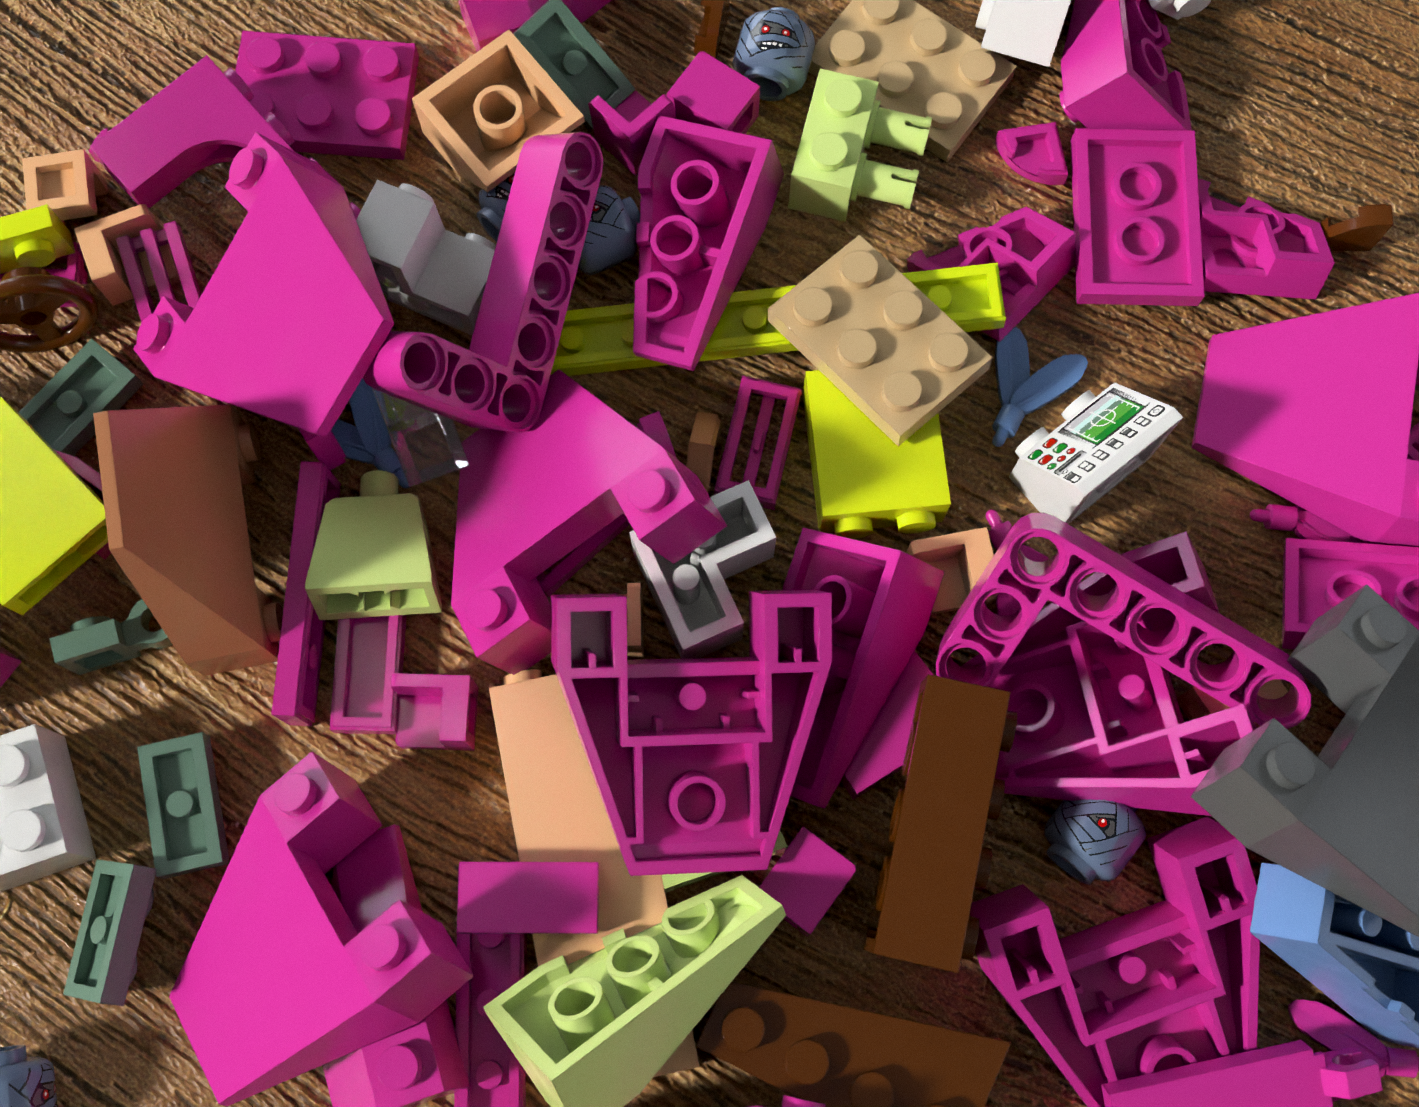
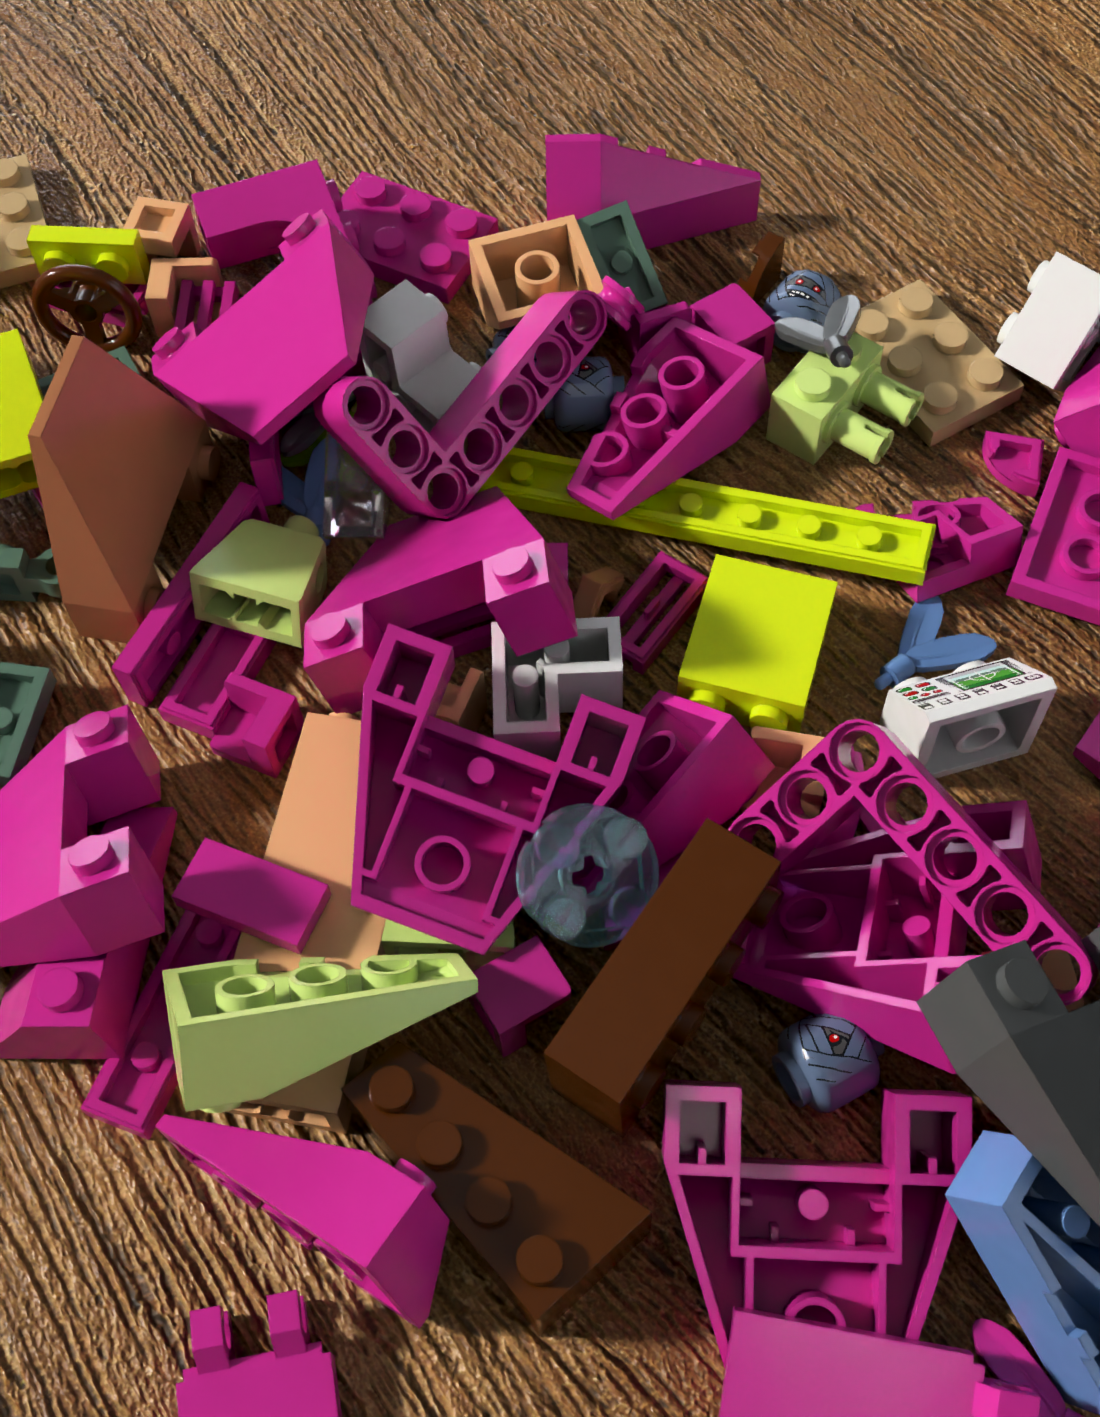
camera: 25 degrees right, 15 degrees down
tan plate [768,234,993,447] -> none
none -> clear light blue plate [516,803,659,948]
none -> dark pink bush [597,275,645,332]
none -> dark grey piece [775,295,861,368]

